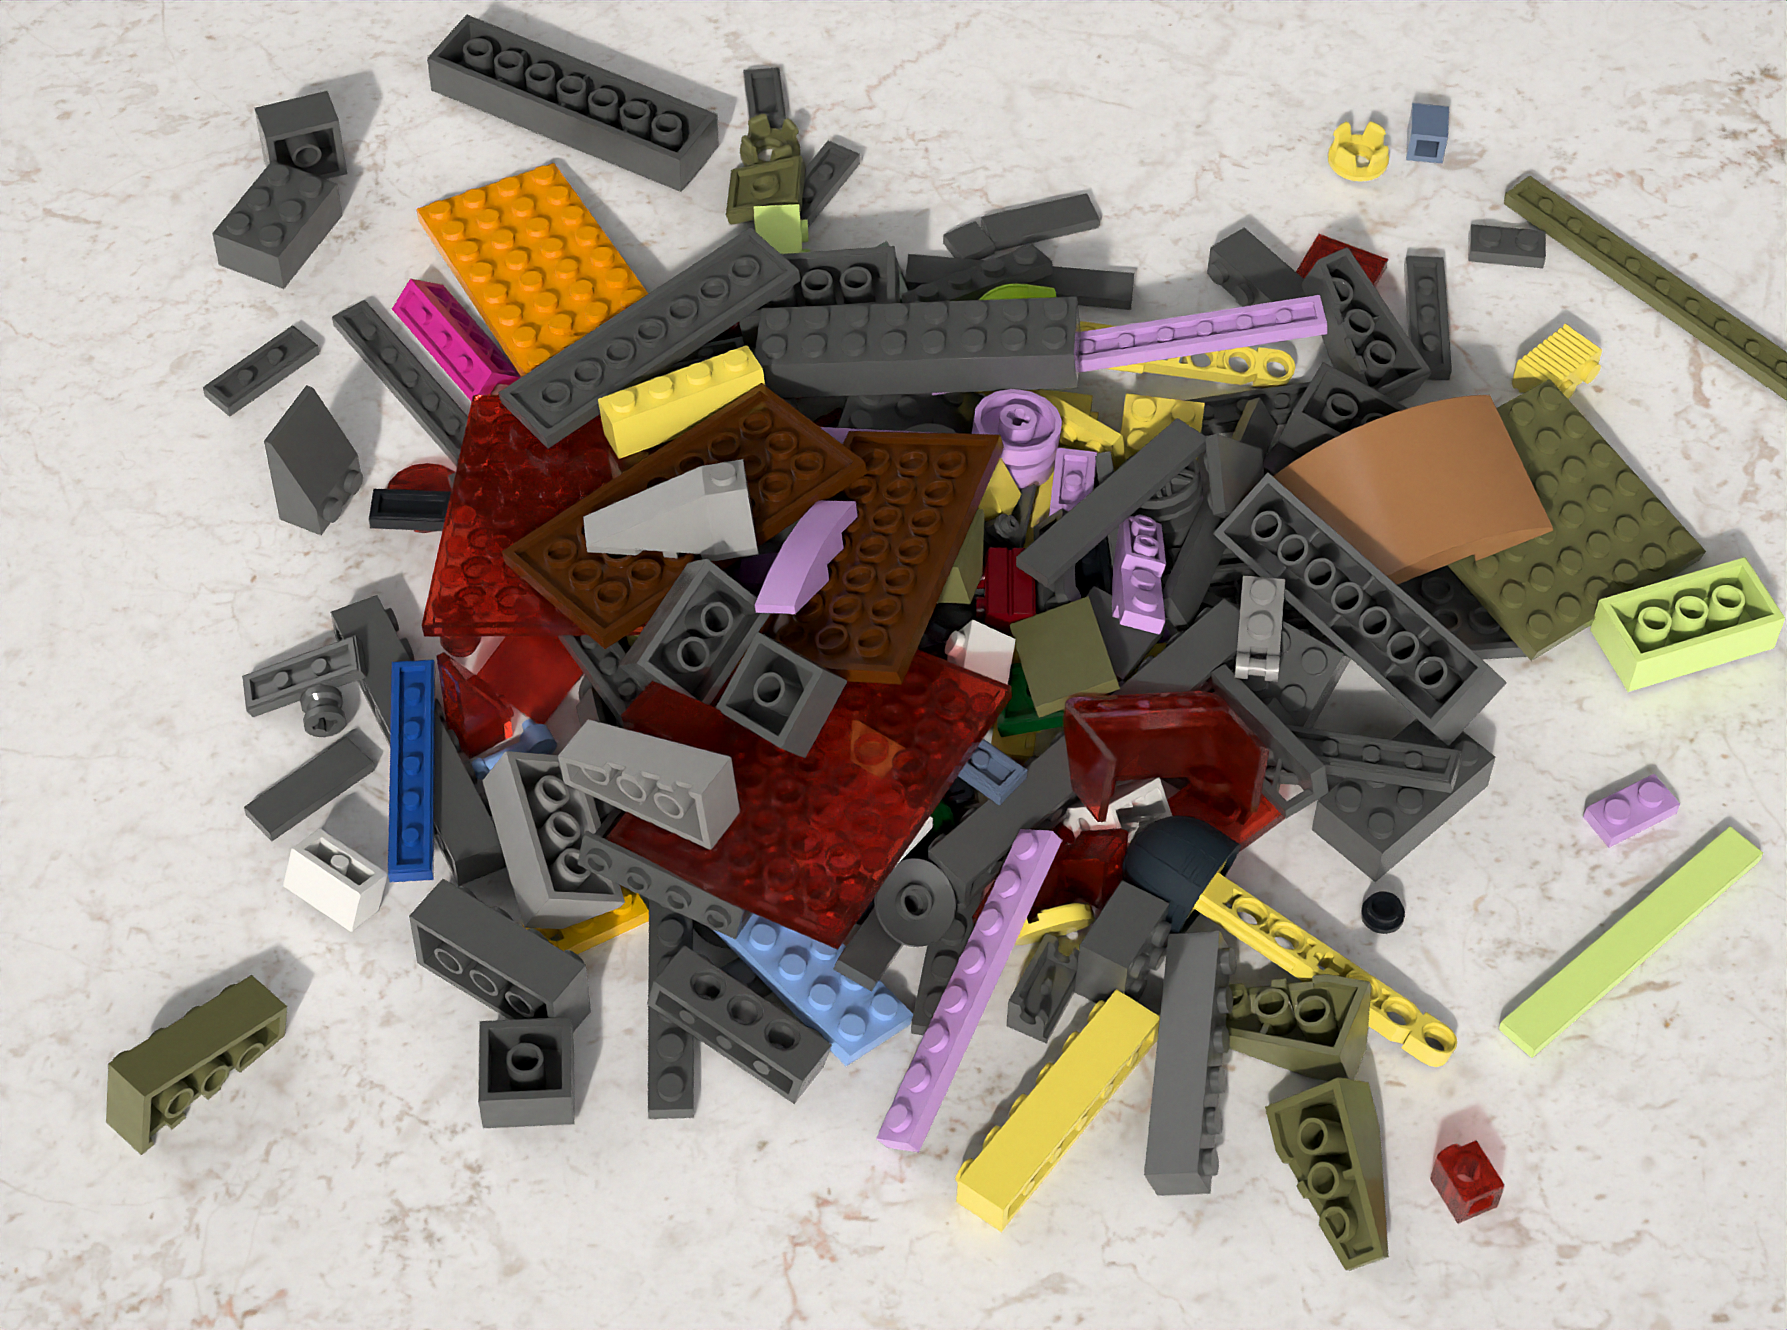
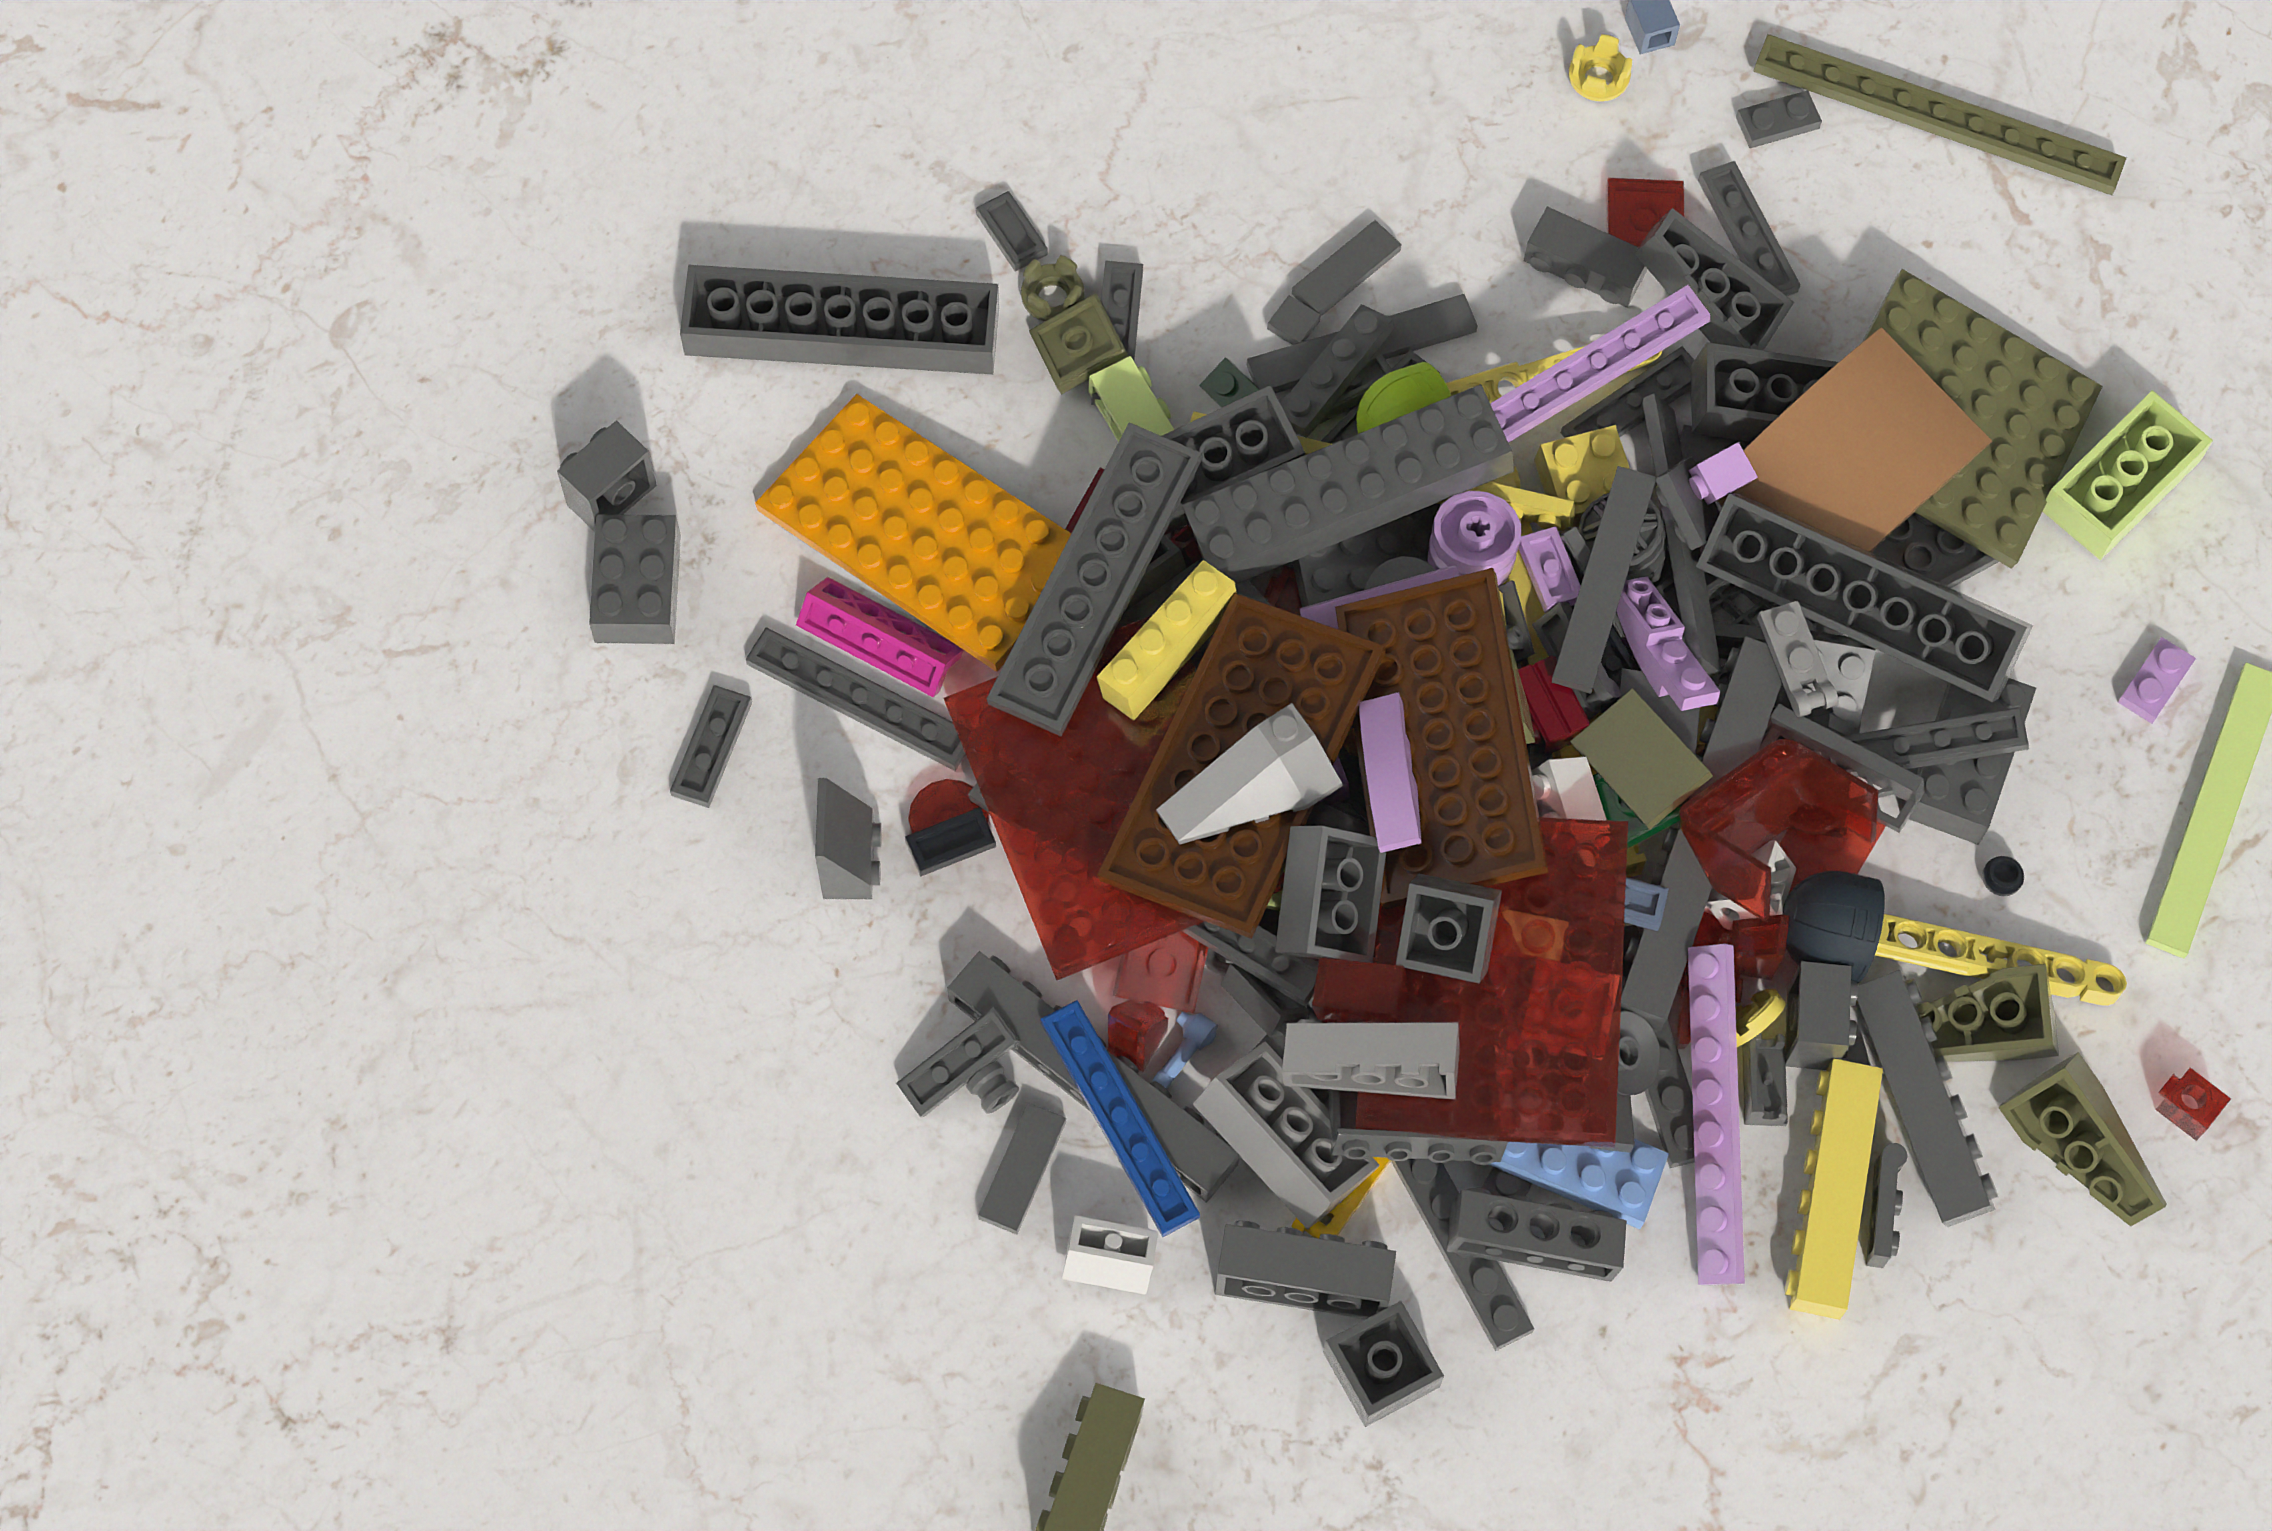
camera: 25 degrees left, 15 degrees up
light yellow brick [1512,324,1602,399] -> none
none -> lavender brick [1689,442,1758,505]
none -> dark grey plate [1866,1143,1908,1268]

